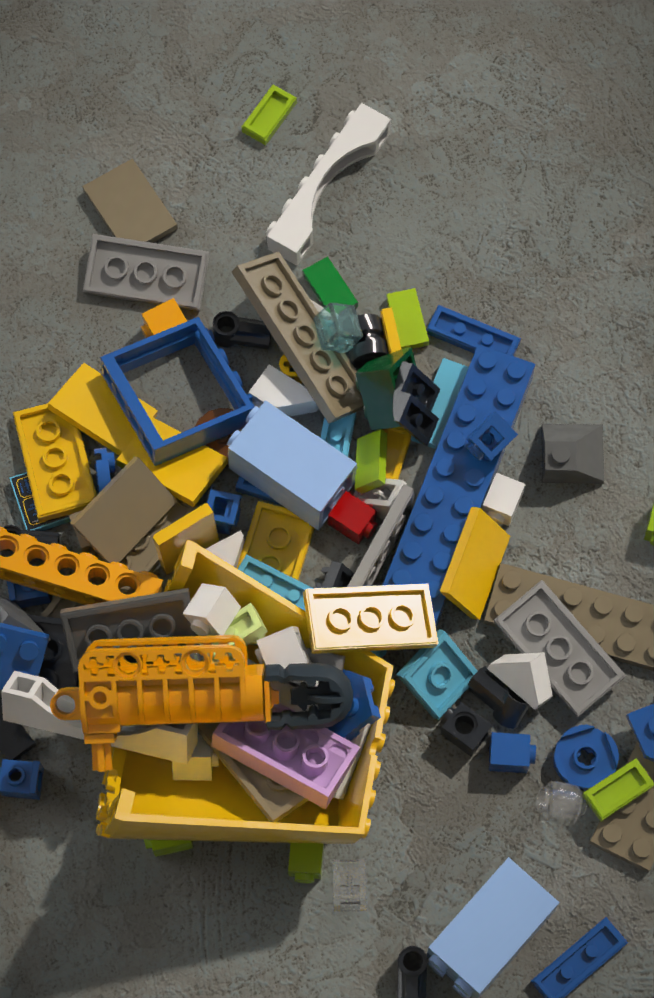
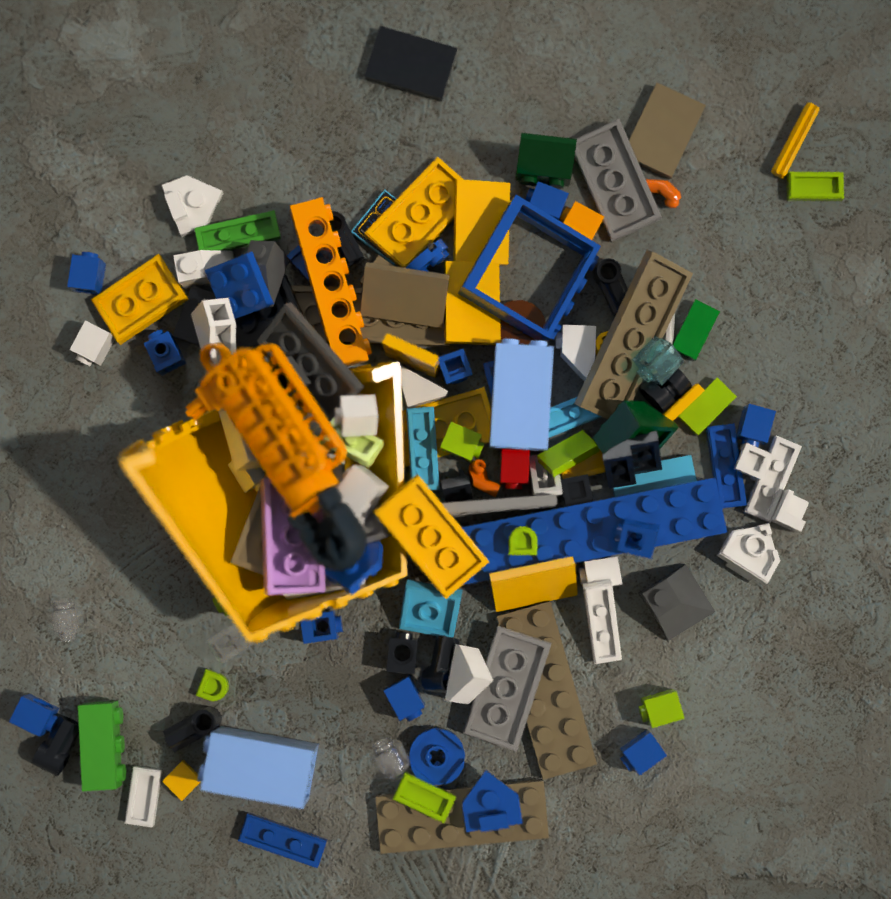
camera: 60 degrees right, 15 degrees up
white arch [266,103,391,266] -> none
none -> lime tile [195,669,229,701]
none -> blue brick [300,610,343,644]
none -> lime brick [440,422,485,462]
none -> orange arm [468,459,501,497]
none -> lime tile [508,526,537,555]
none -> dark green slope [515,133,577,189]
none -> blue brick [525,181,569,220]
none -> black tile [561,474,594,507]
none -> white tile [583,579,622,664]
none -> orange arm [646,179,681,208]
none -> white plate [717,523,780,586]
none -> white panel [734,443,772,481]
none -> blue brick [736,404,776,447]
none -> white tile [743,435,802,523]
none -> yellow axle [771,102,819,178]
none -> white panel [771,489,809,532]

